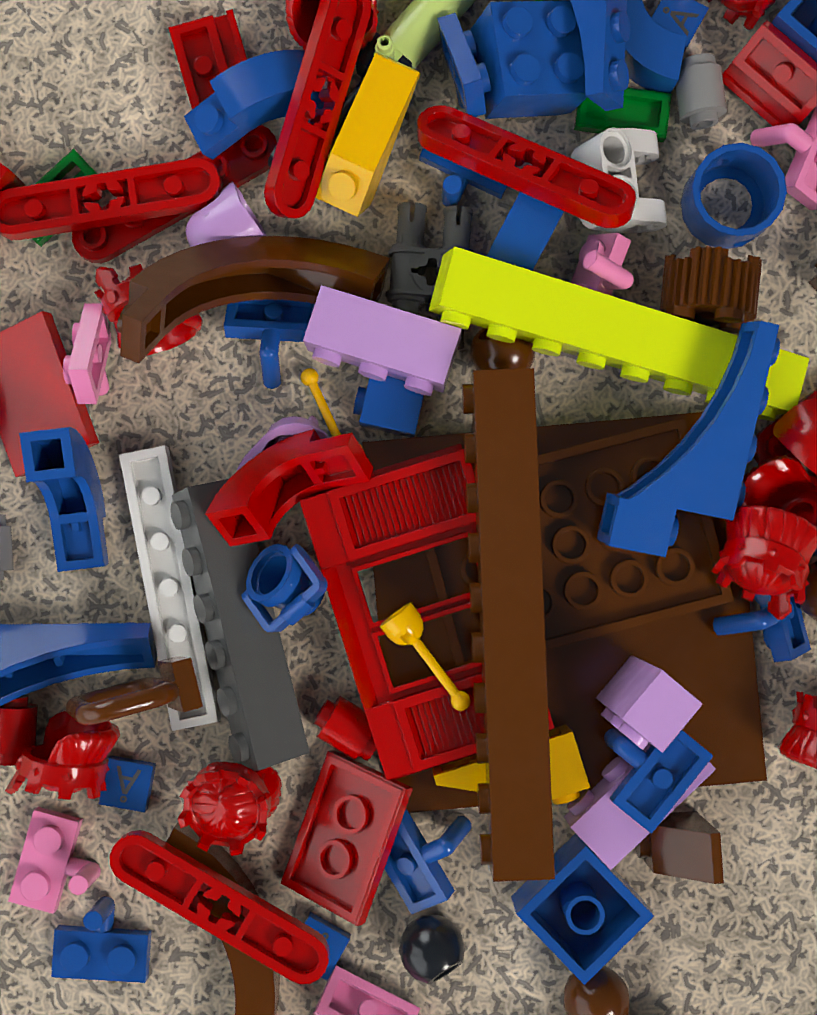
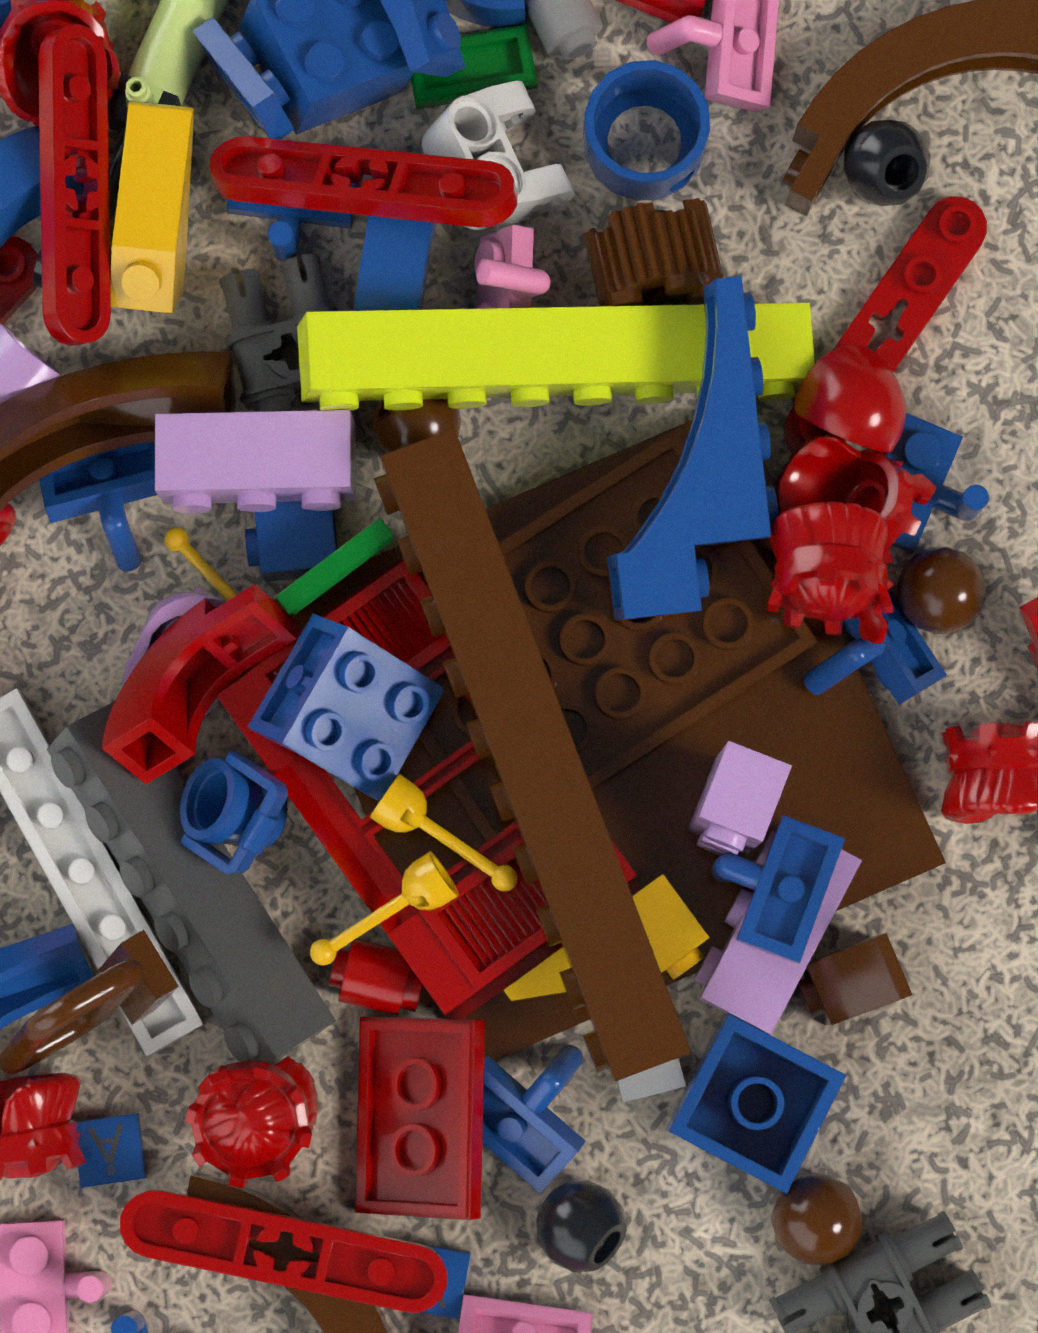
camera: 15 degrees left, 5 degrees down
none -> blue bracket [248,614,444,801]
none -> green tile [276,517,394,615]
none -> yellow hinge [310,851,459,966]

